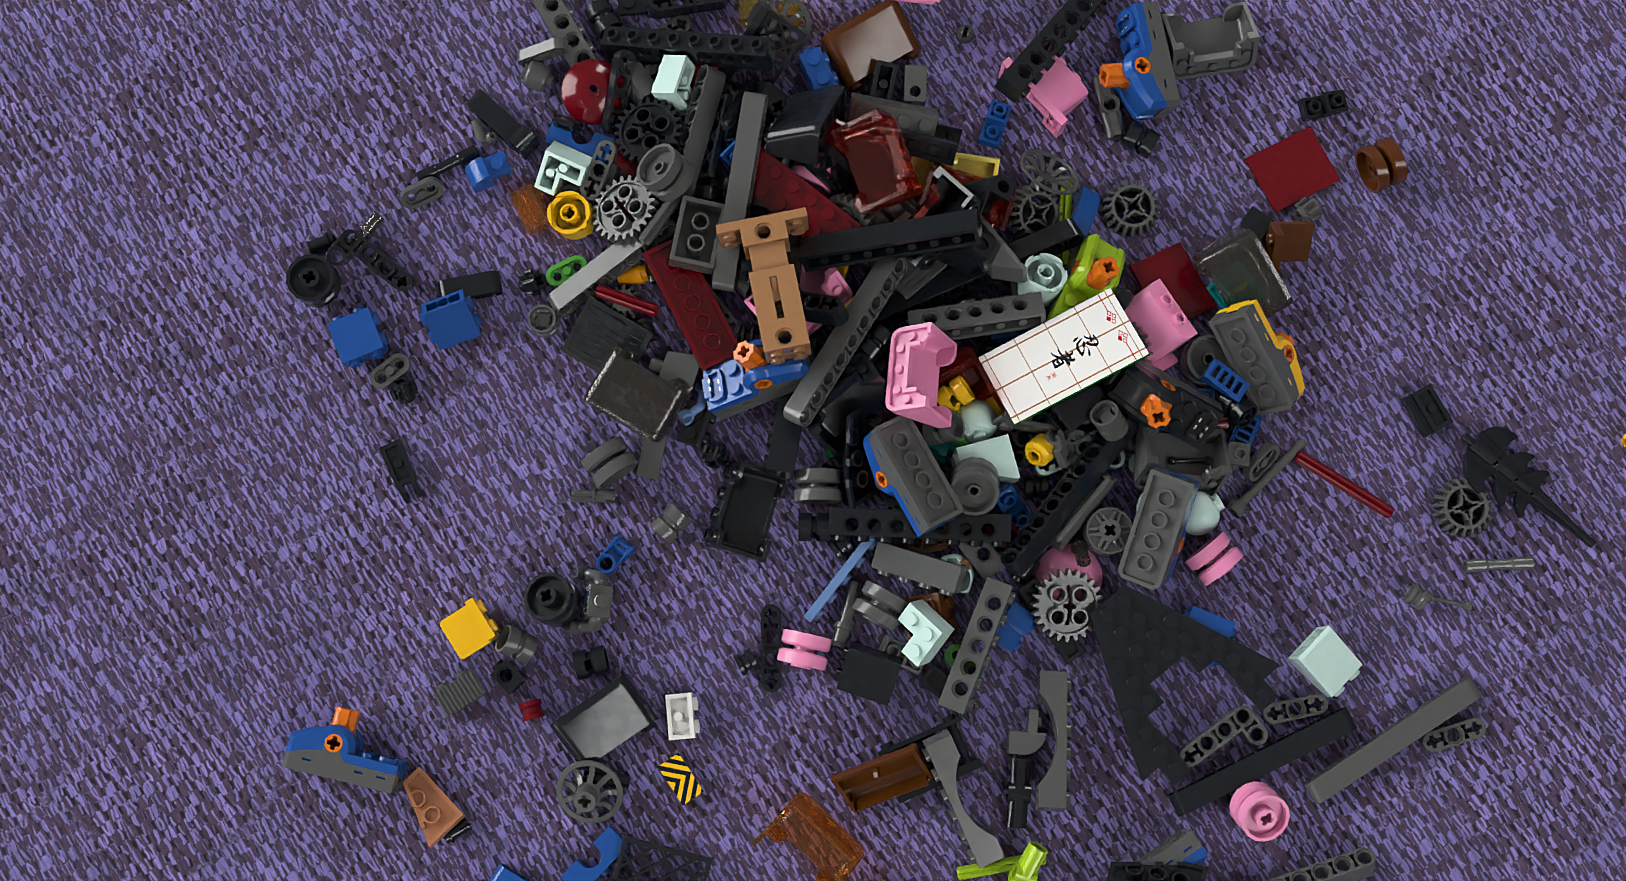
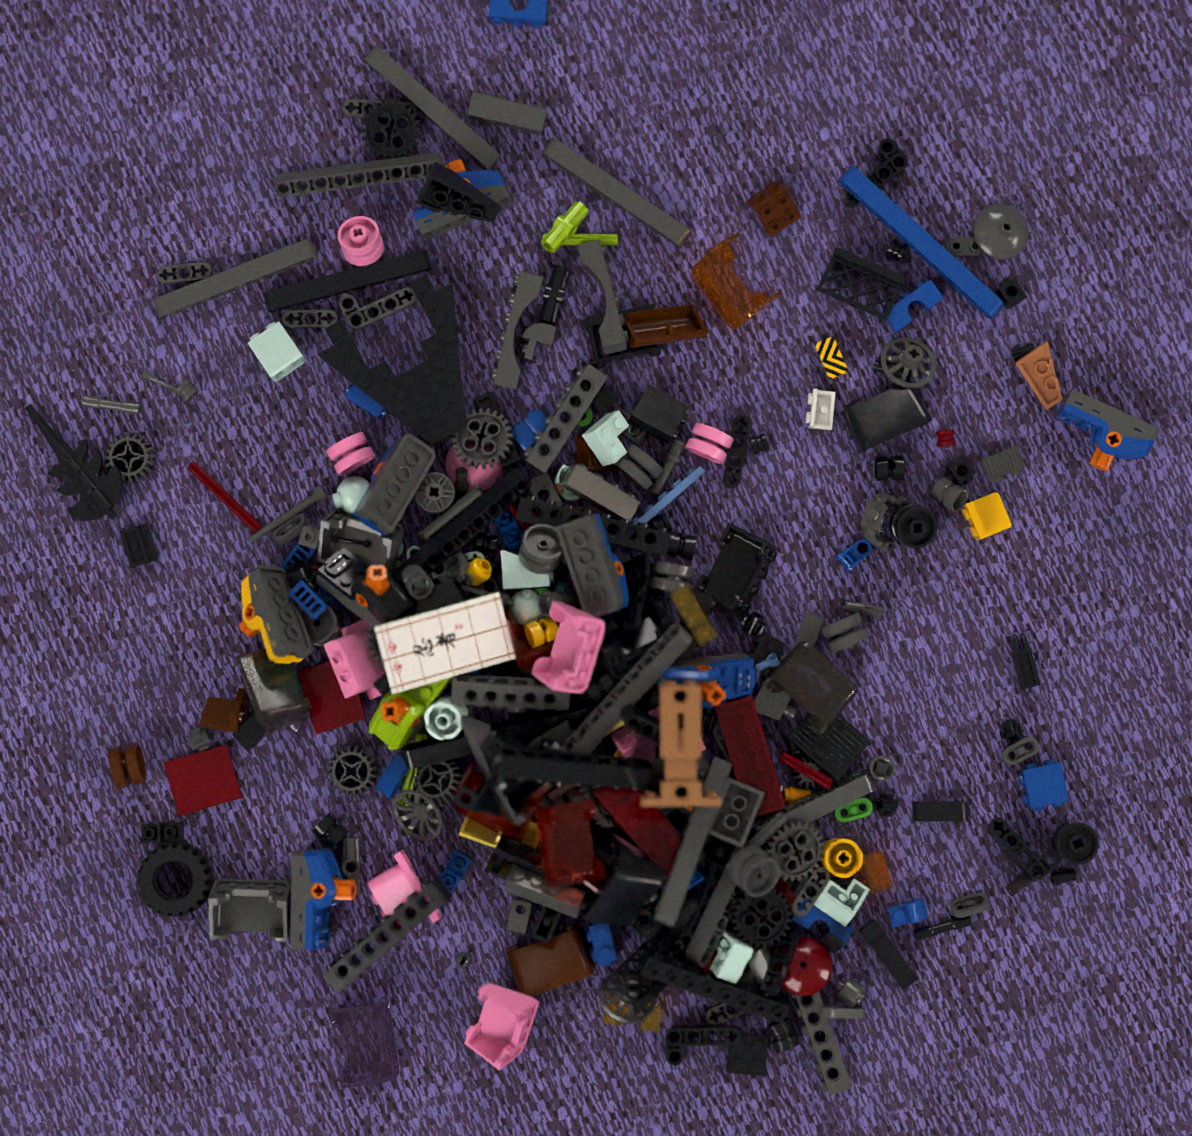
camera: 175 degrees left, 5 degrees up
blue brick [419,289,482,350] -> none
dark grey arm [471,119,498,146] -> none
dark grey wheel [650,503,692,545] -> none
none -> black tyre [136,842,214,917]
none -> clear yellow arch [670,583,717,646]

